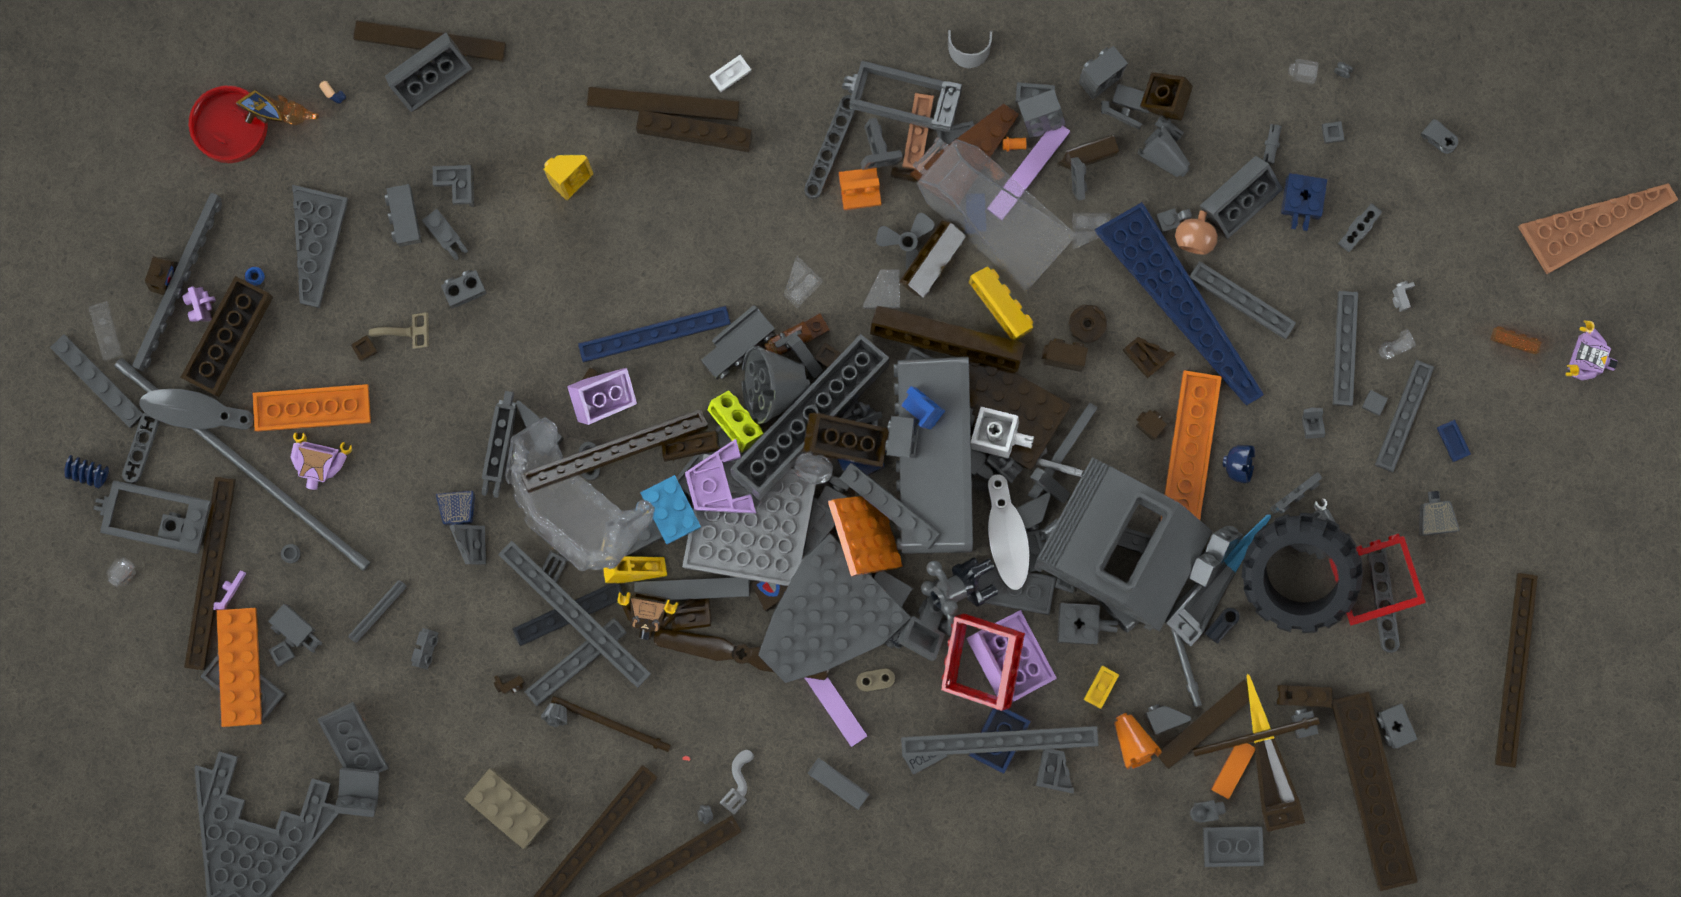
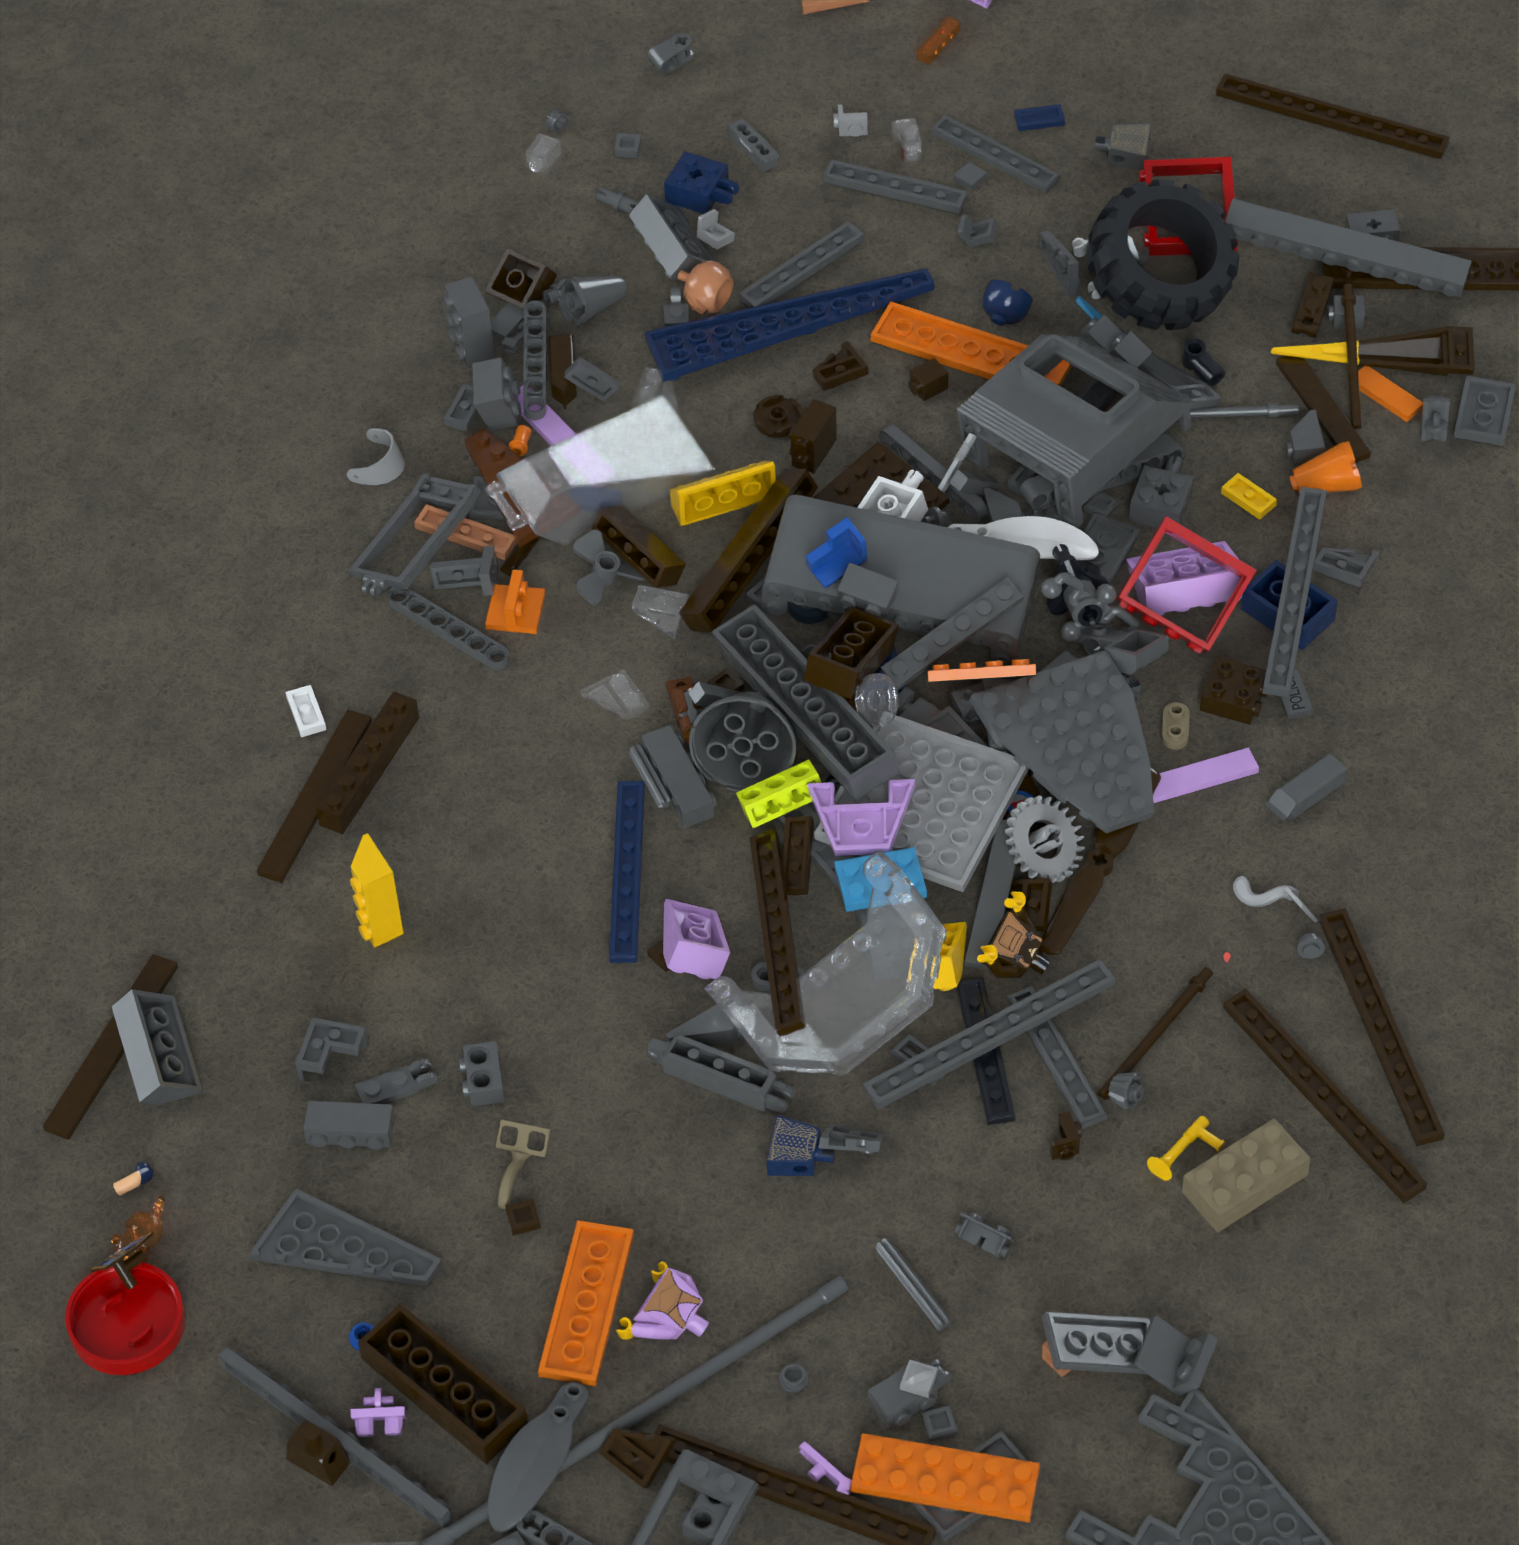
camera: 70 degrees left, 30 degrees down
none -> dark grey beam [523,301,547,420]
none -> dark brown wing [599,1428,676,1489]
none -> light grey bracket [696,209,735,249]
none -> light grey tile [900,1360,938,1398]
none -> light grey gear [1005,795,1085,883]
none -> yellow piece [1147,1116,1225,1181]
none -> dark brown brick [1200,656,1268,725]
none -> dark grey brick [1225,199,1471,298]

